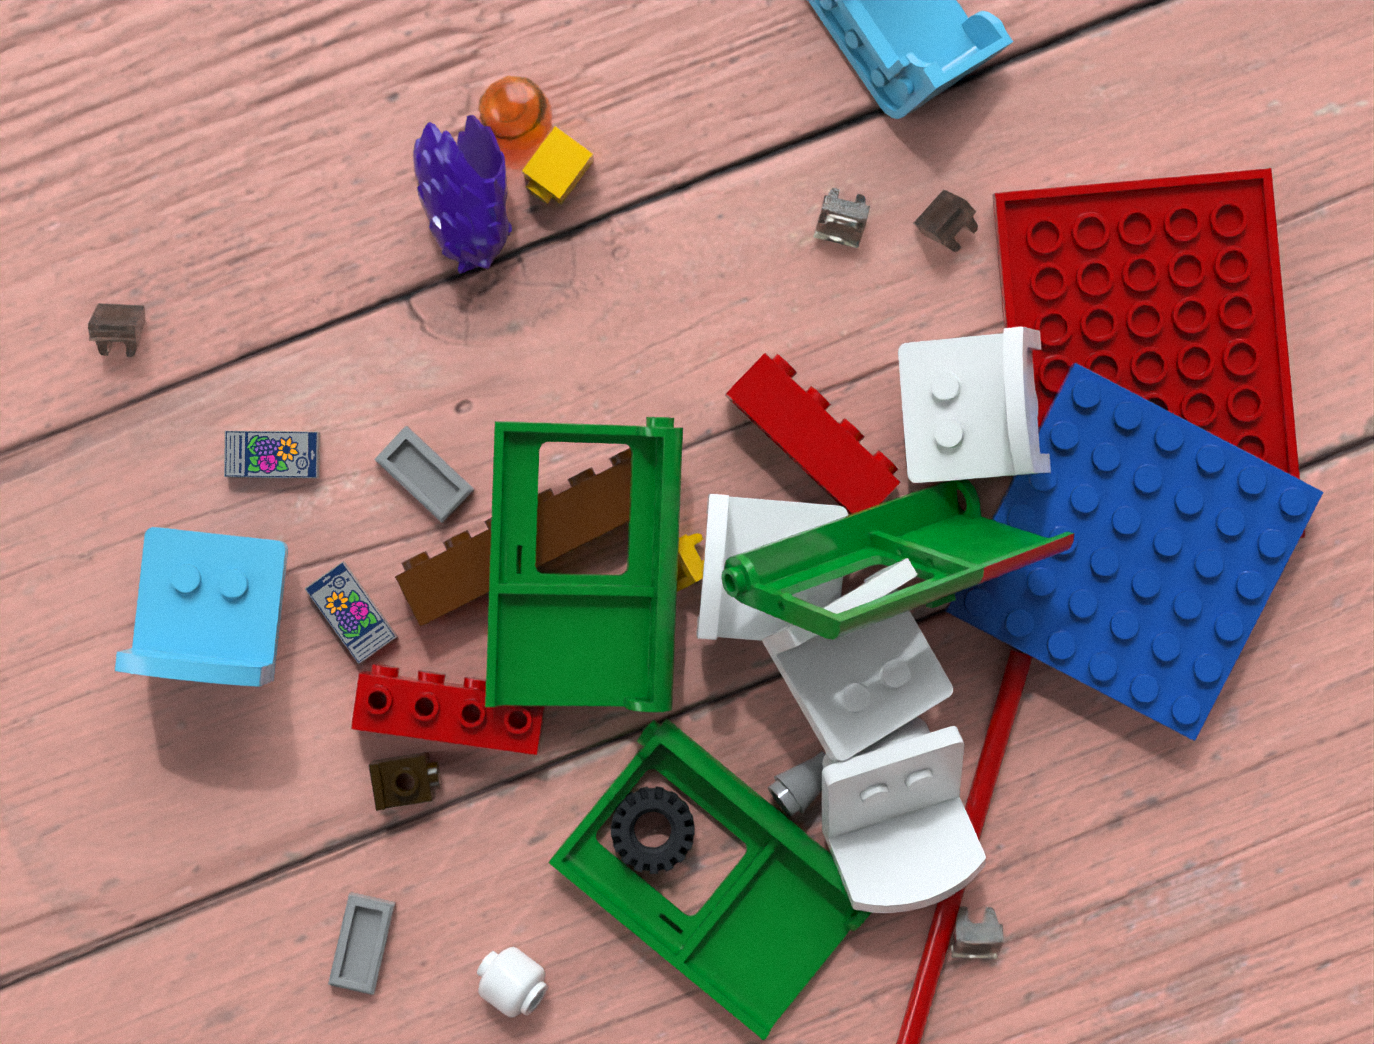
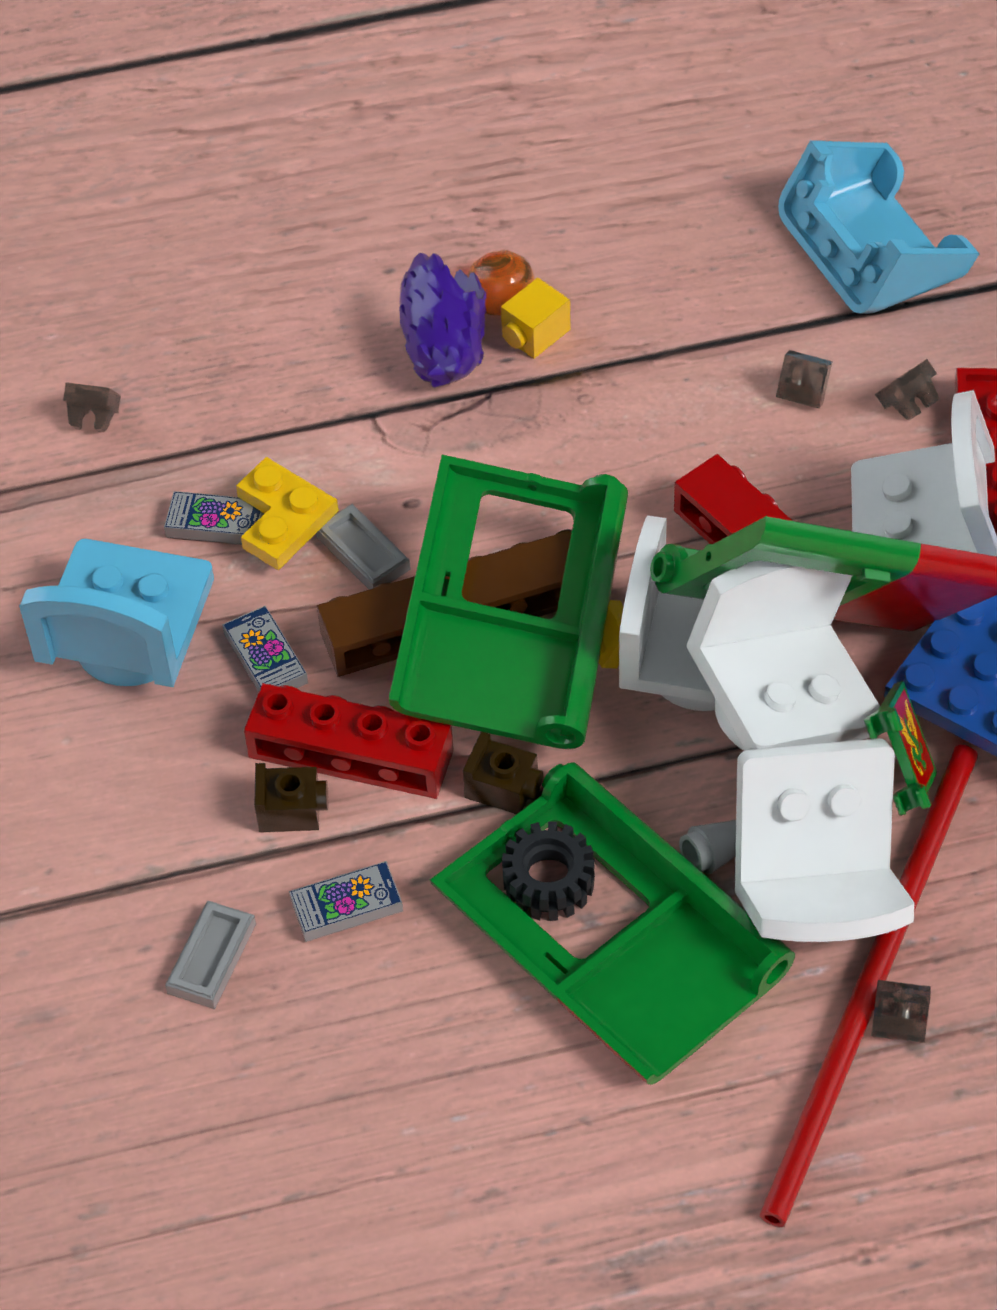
camera: 10 degrees right, 35 degrees down
white head [477,947,548,1018] -> none
none -> yellow plate [236,457,339,571]
none -> tile [289,861,403,942]
none -> dark brown brick [463,732,543,814]
none -> green flag [864,681,937,816]

